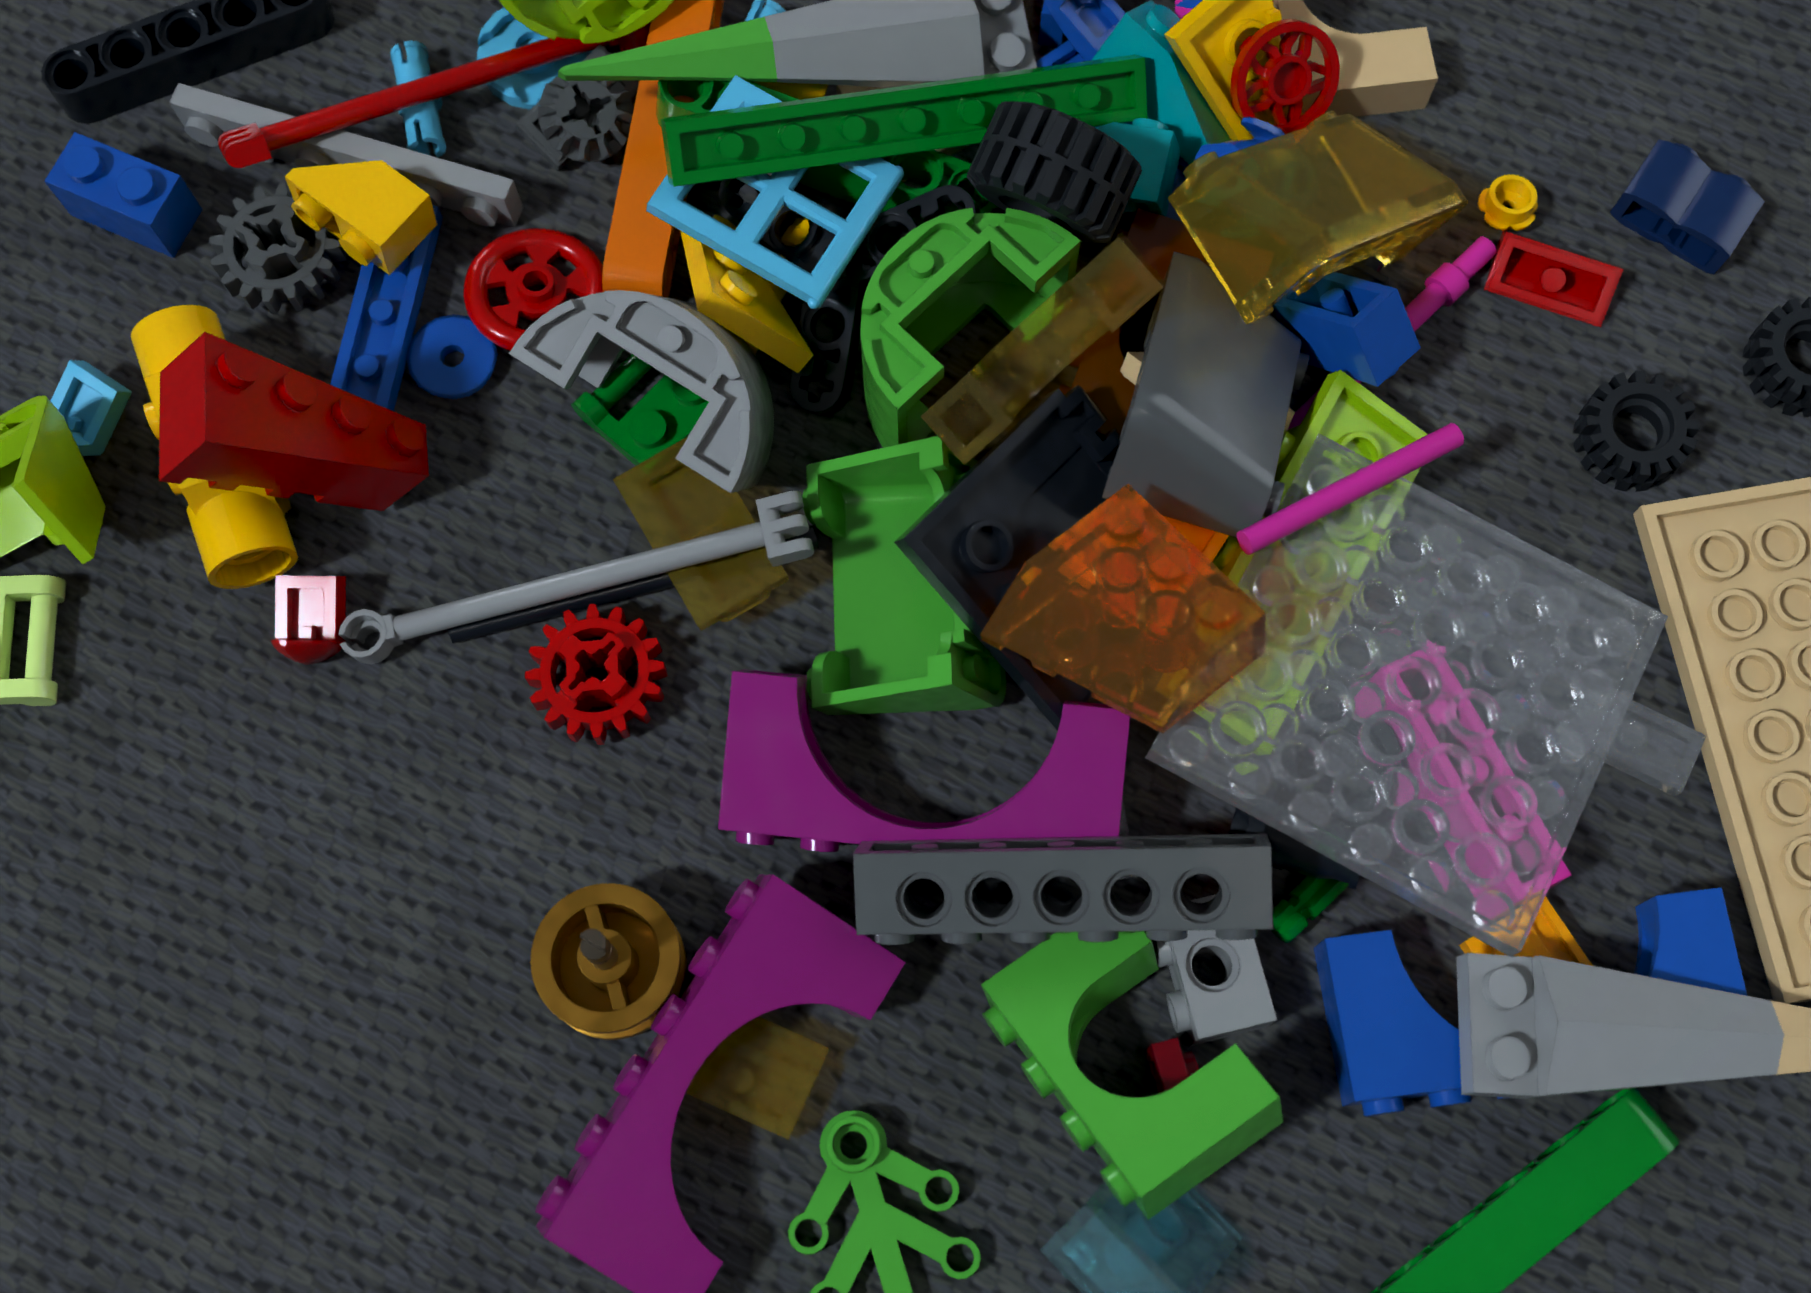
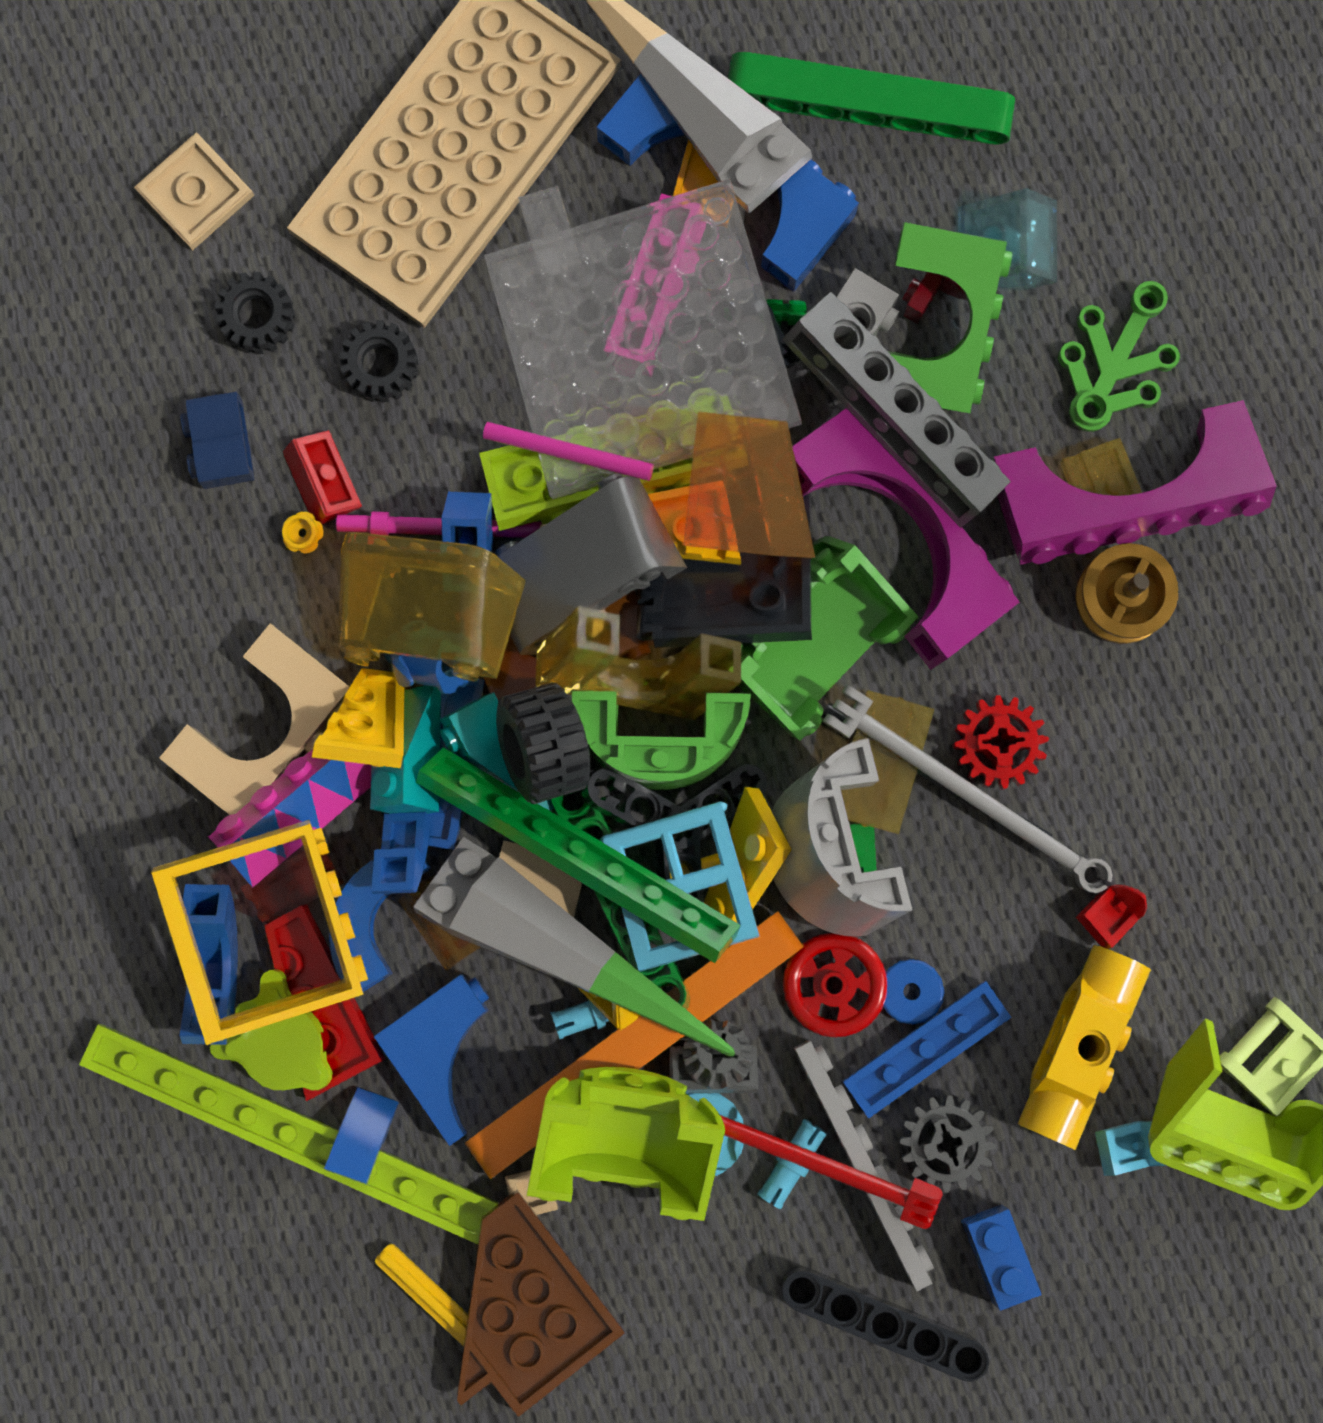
camera: 135 degrees left, 10 degrees up
red wedge [159,332,429,511] -> none
yellow slope [285,160,437,275] -> none
red wheel [1231,19,1340,137] -> none

